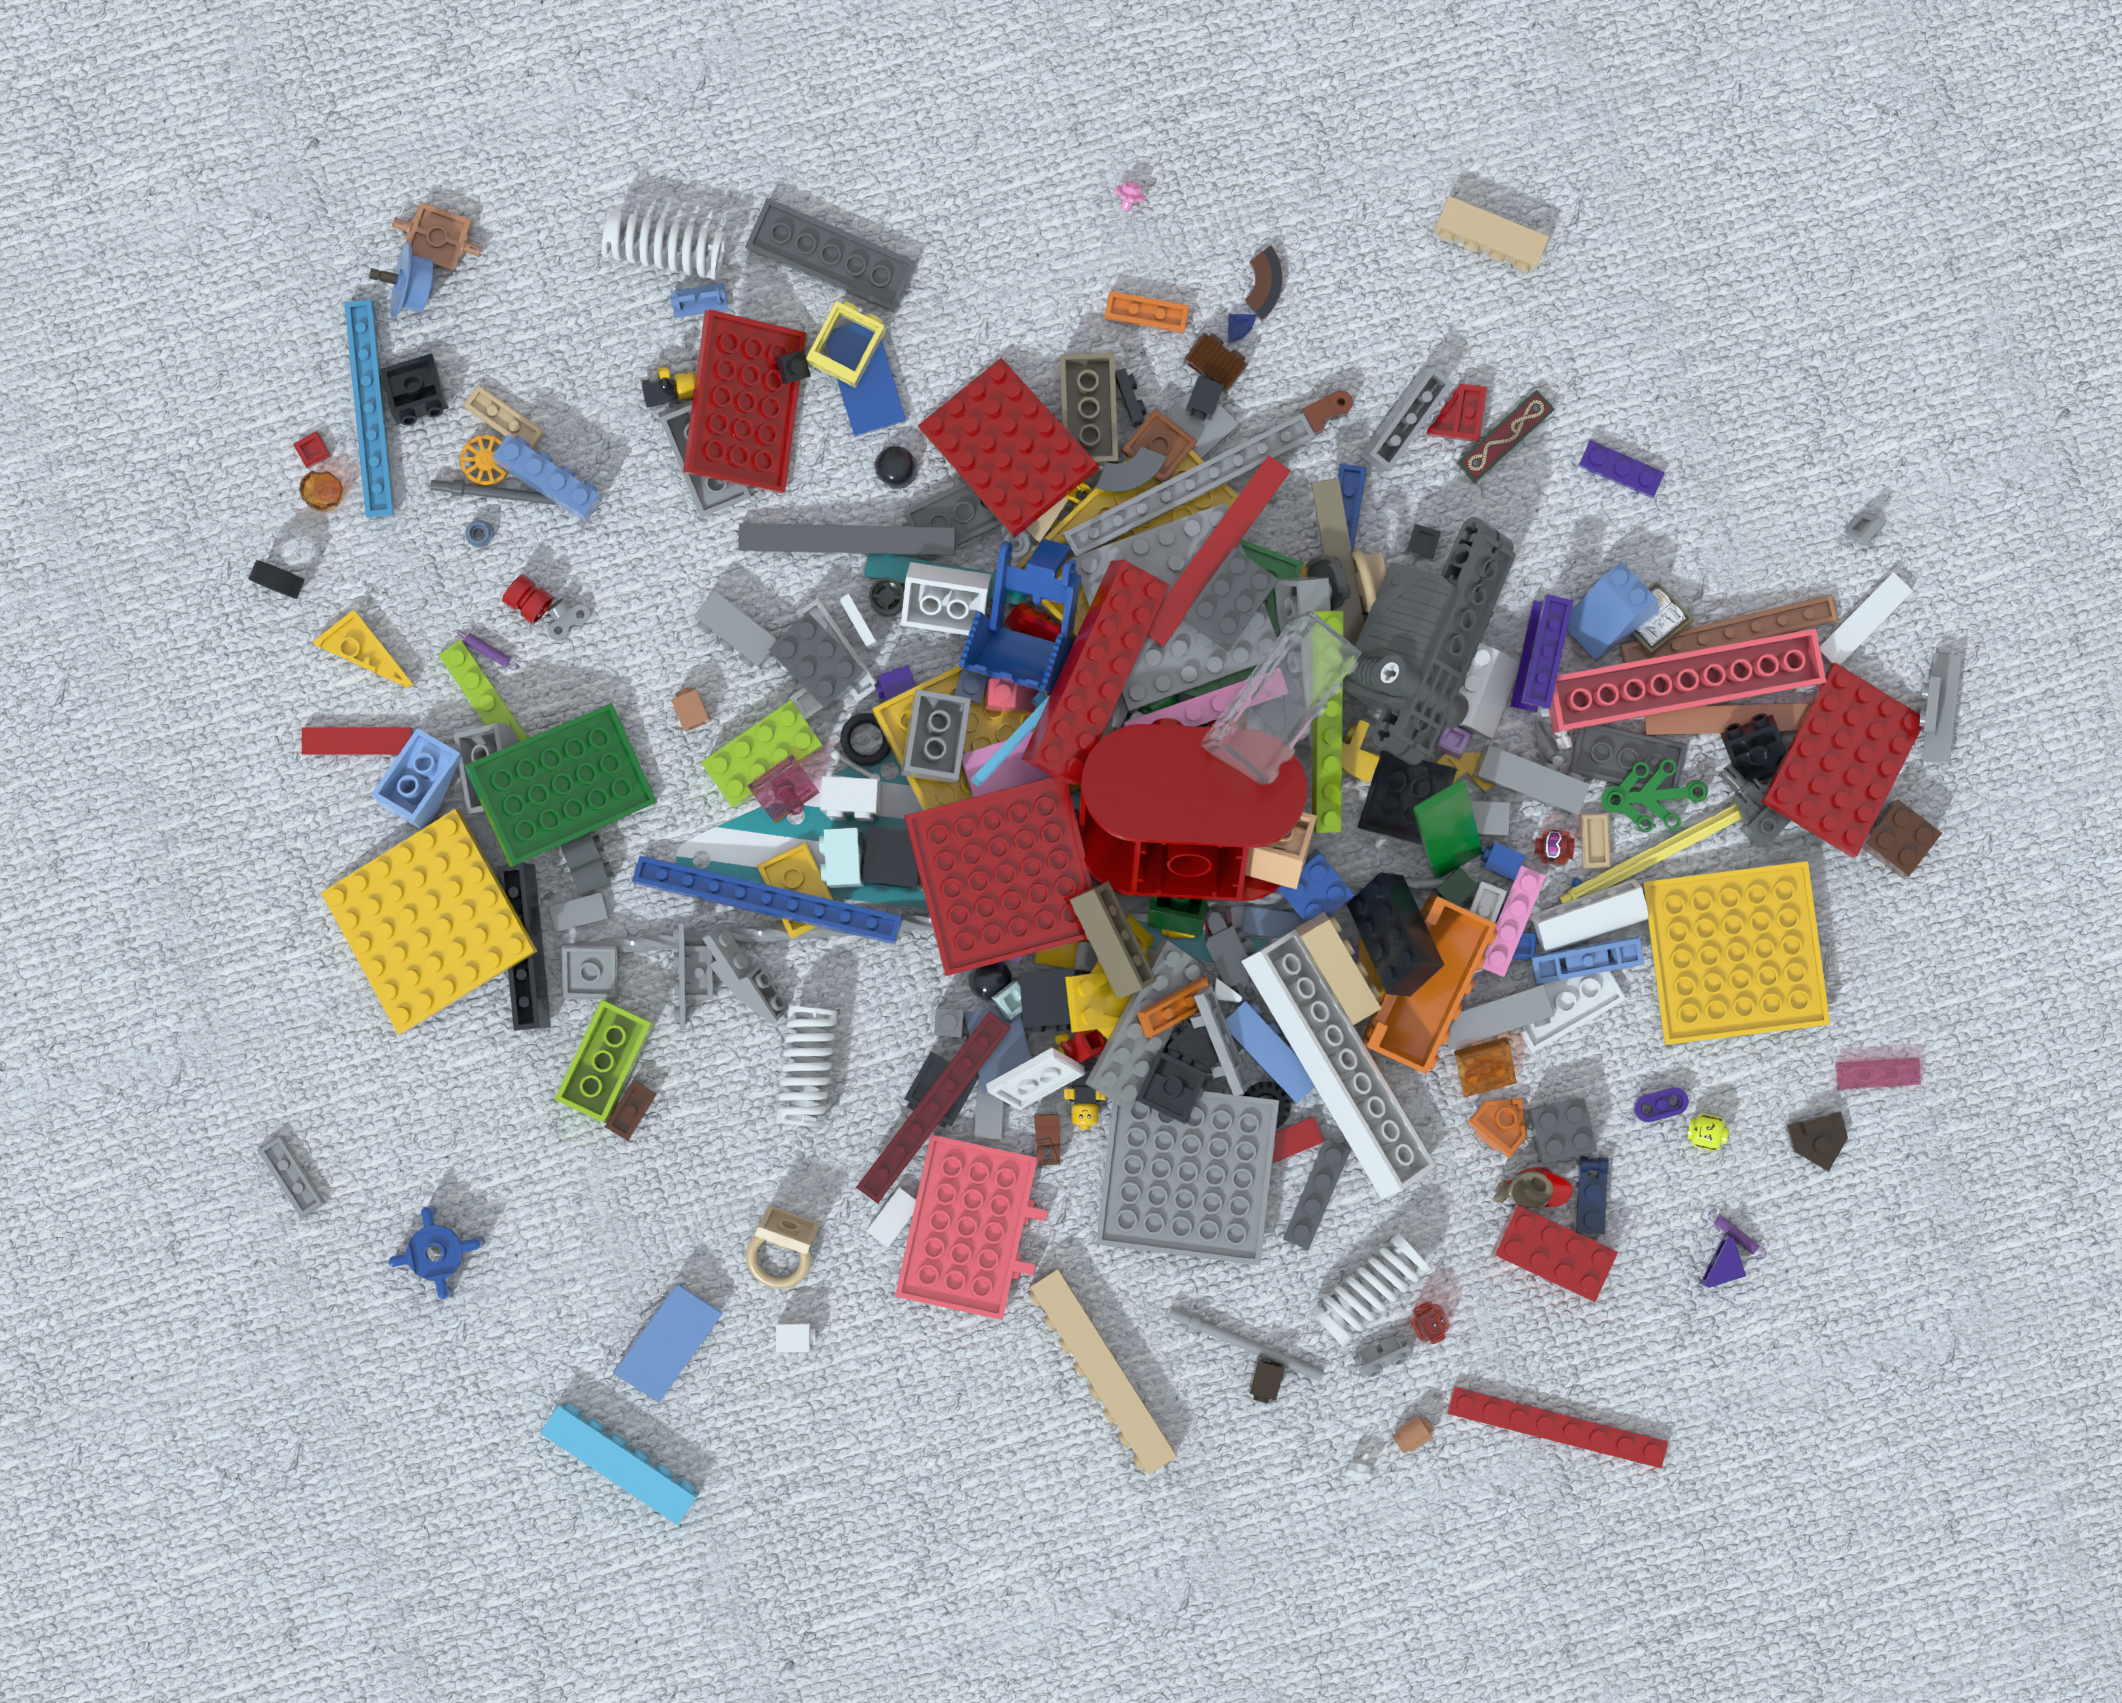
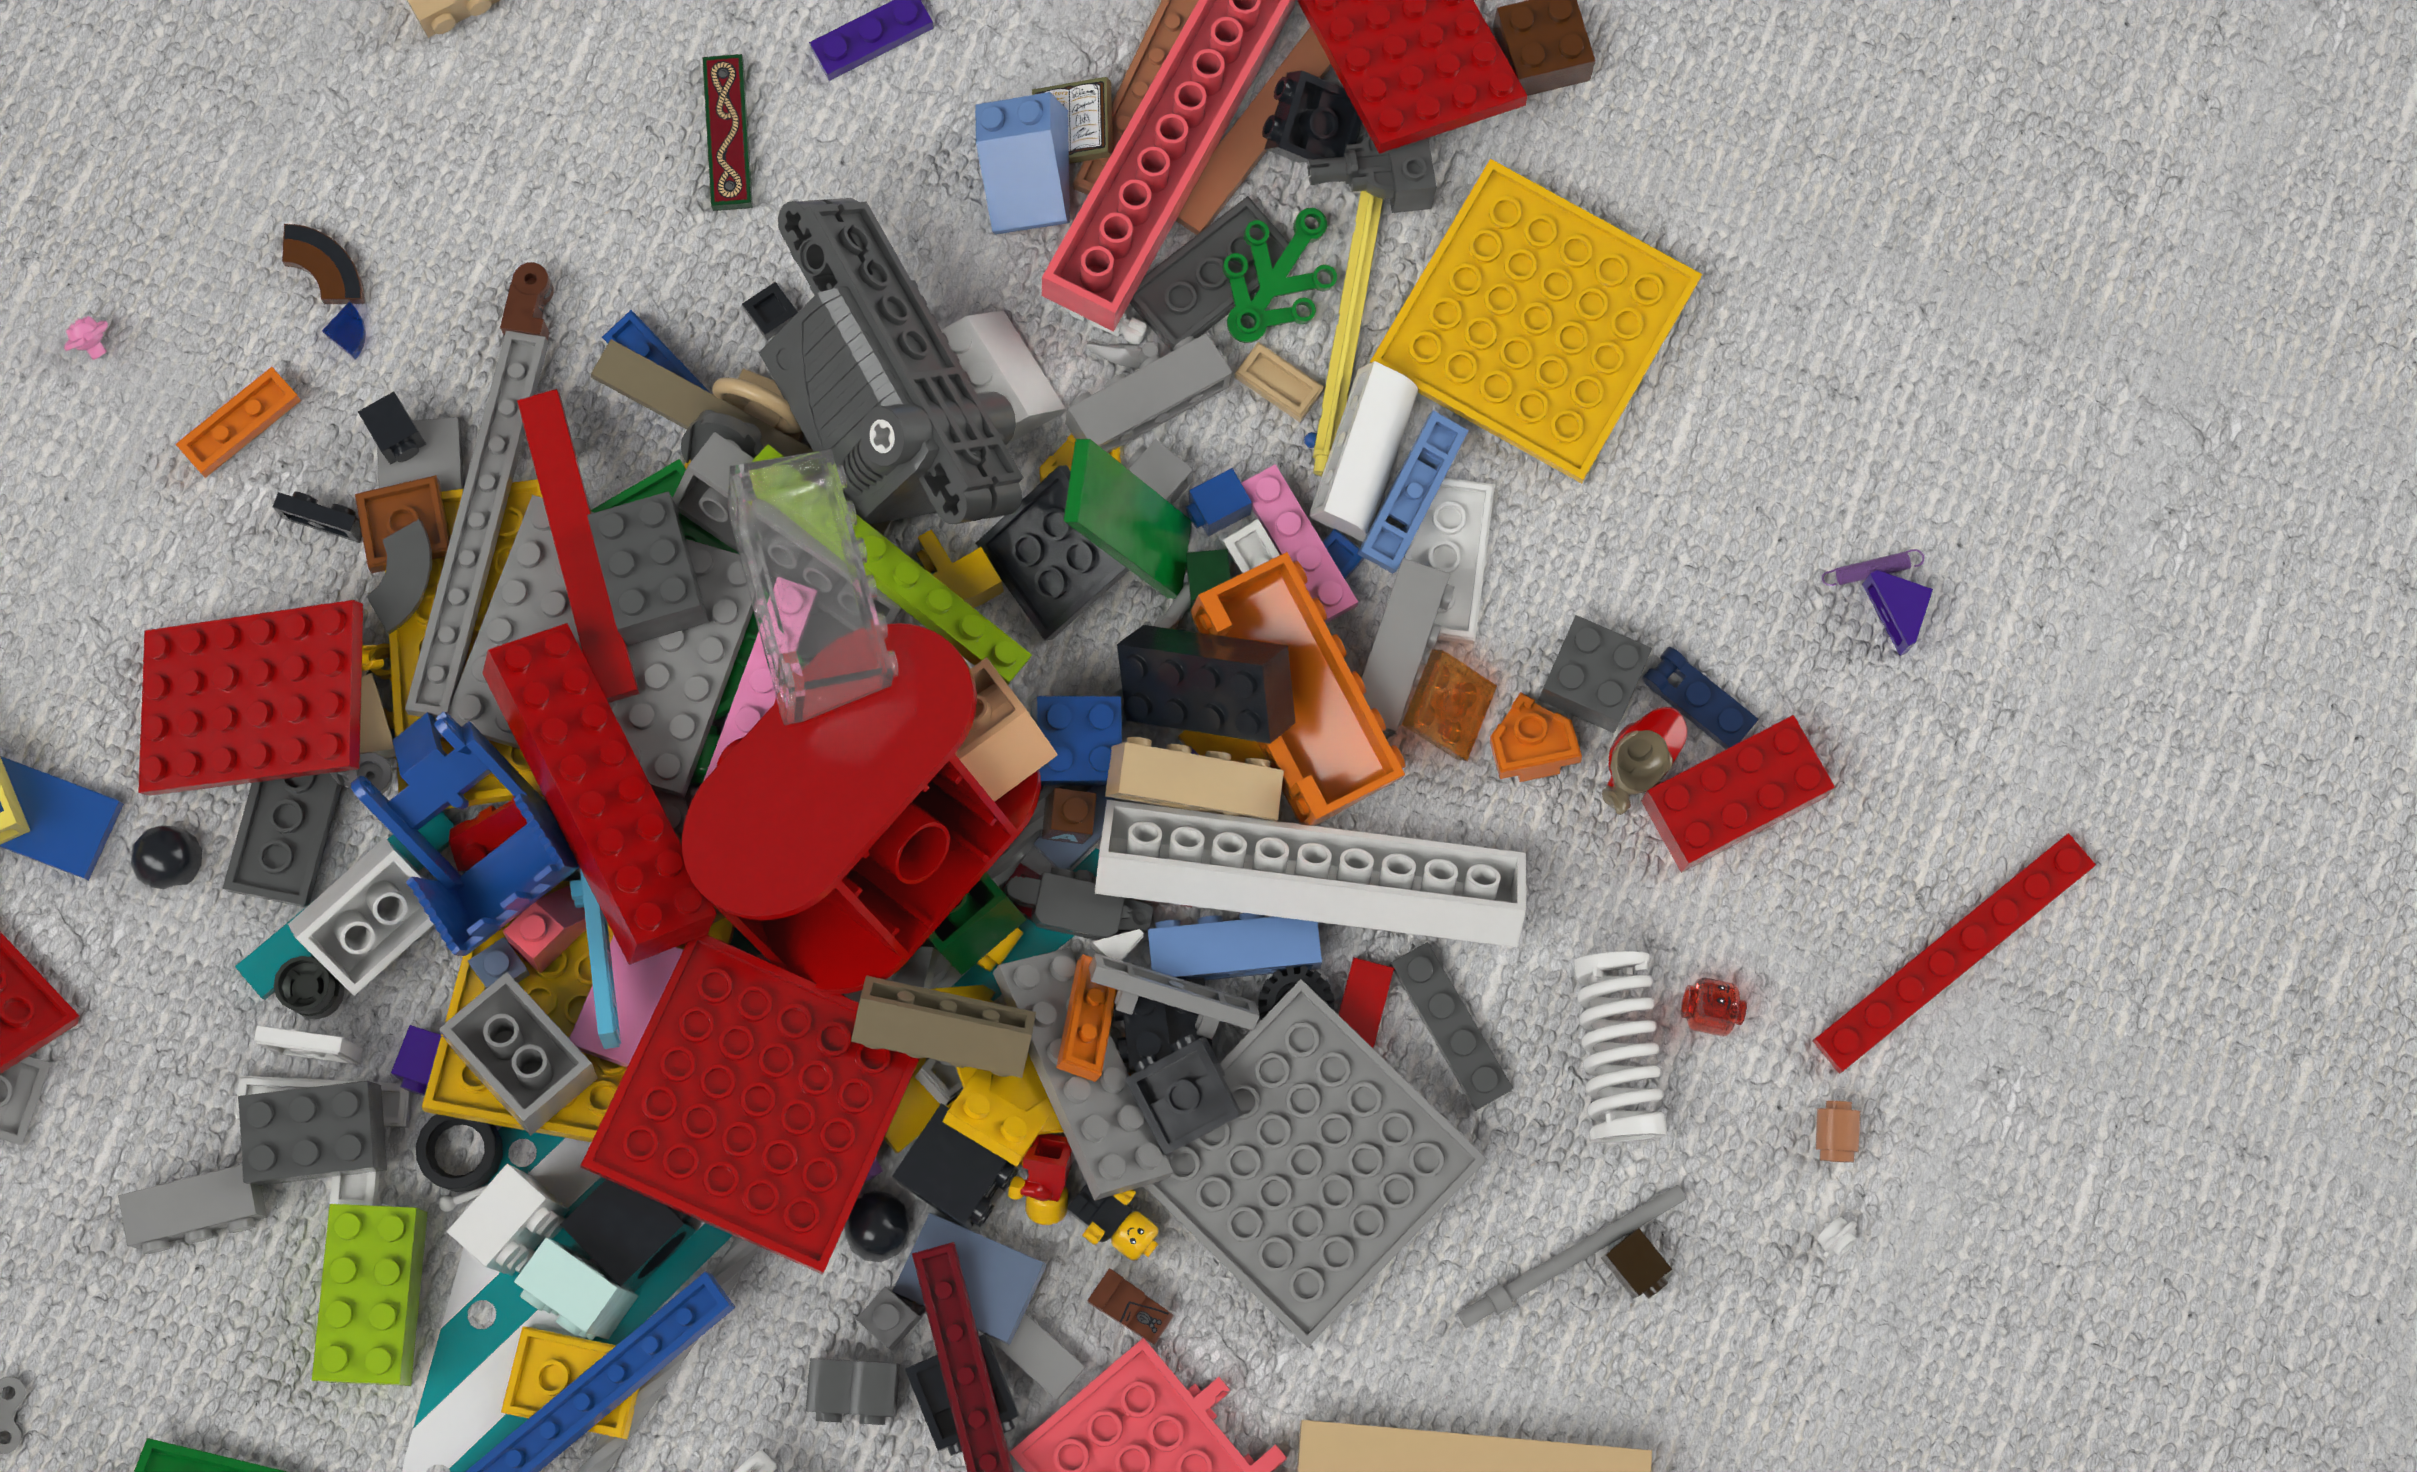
camera: 55 degrees left, 10 degrees down
nougat brick [671,687,711,732] -> none
dark grey tile [738,523,956,556] -> none
clear pink tile [747,754,820,824] -> none
white tile [986,1048,1085,1110] -> none
light aqua plate [992,981,1022,1020] -> none
dark tan brick [1060,352,1118,467] -> none
reddish brown brick [1184,333,1247,394] -> none
light grey hinge [1353,1334,1412,1378] -> none
light grey brick [1360,366,1453,472] -> none
red wing [1427,384,1488,442] -> none
lavender tile [1435,727,1472,759] -> none
dark purple fence [1510,594,1574,713] -> none
clear red head [1535,829,1575,865] -> none
dark purple plate [1633,1087,1689,1122] -> none
neon yellow head [1688,1113,1730,1152] -> none
dark brown plate [1786,1111,1848,1172] -> none
clear pink tile [1835,1057,1921,1090] -> none
none -> dark grey brick [806,1358,900,1425]
none -> reddish brown brick [1042,788,1097,844]

